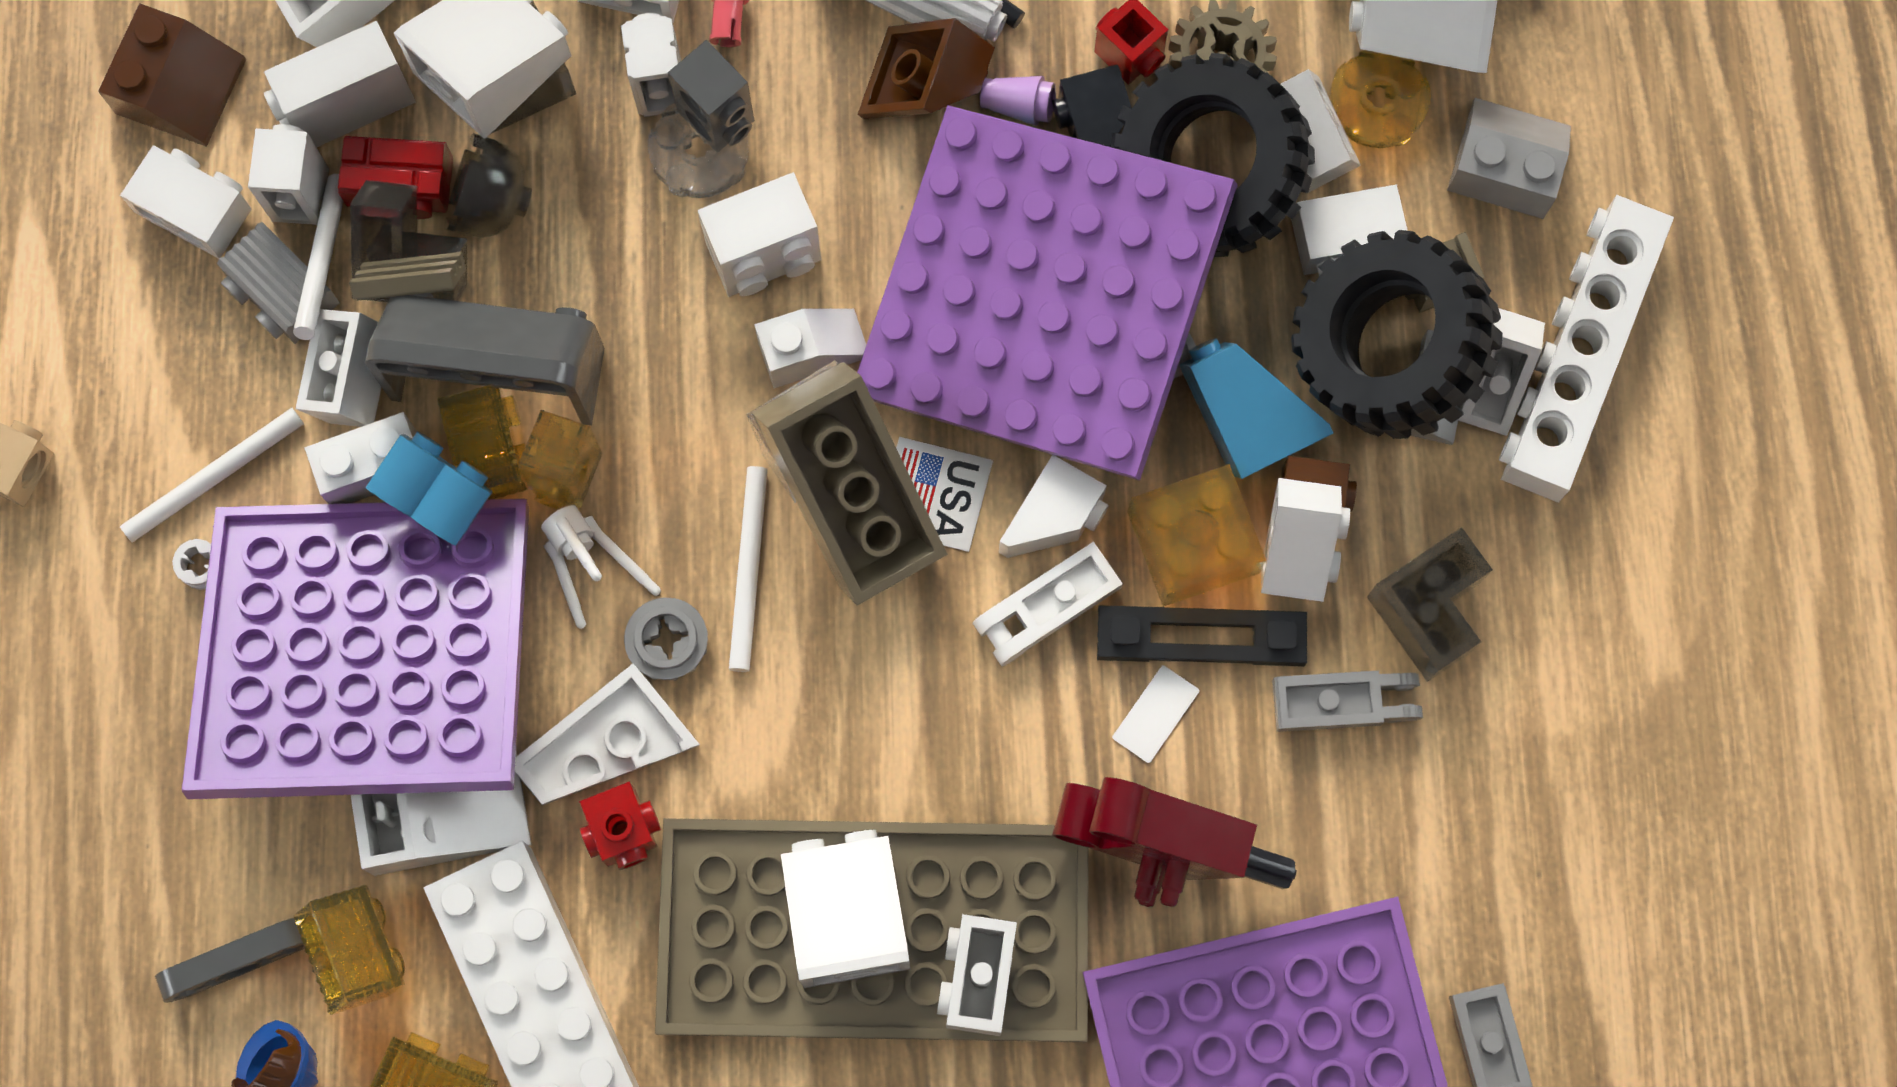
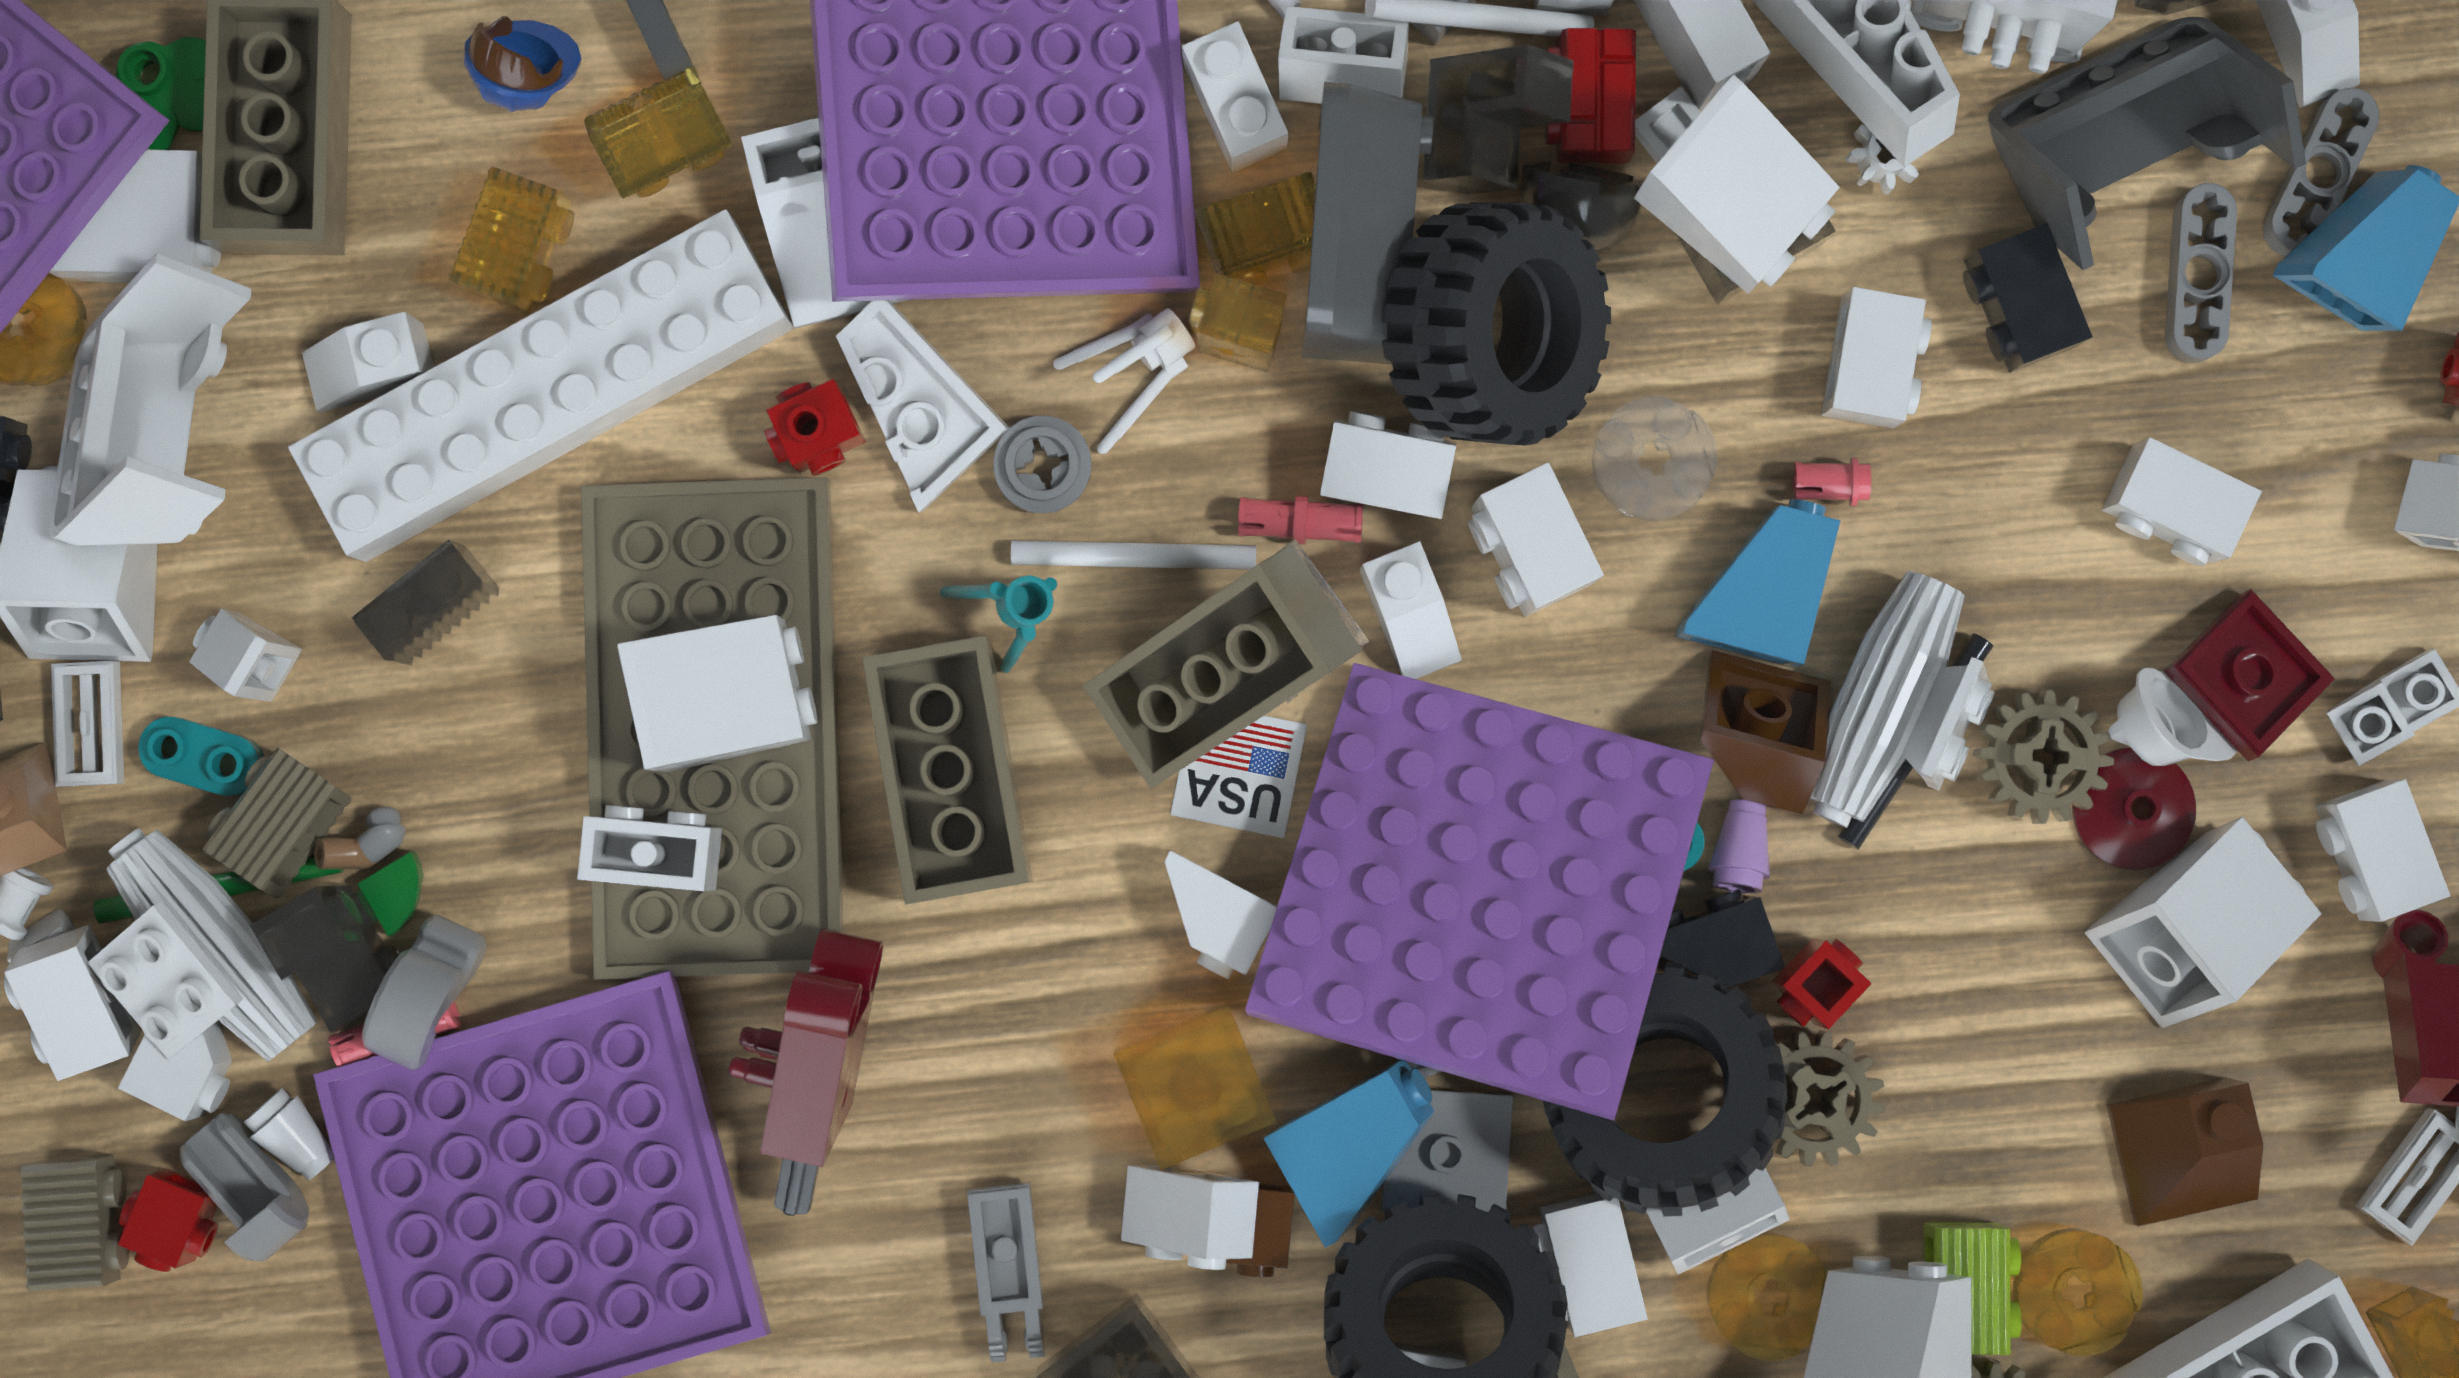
camera: 85 degrees right, 10 degrees up
dark tan tile [349,252,466,301] -> none
dark azure brick [365,431,493,546] -> none
white brick [621,13,681,117] -> none
dark grey brick [668,39,755,153] -> none
white plate [973,541,1123,666] -> none
black container [1097,605,1307,667] -> none
white sticker [1112,665,1199,763] -> none
none -> dark tan brick [862,635,1033,905]
none -> teal plant [940,575,1057,673]
none -> coral pin [1238,495,1363,545]
none -> white brick [1320,411,1457,519]
none -> black tyre [1381,202,1611,446]
none -> light grey plate [1381,1089,1513,1212]
none -> white tile [1635,86,1701,163]
none -> dark azure slope [1675,499,1841,668]

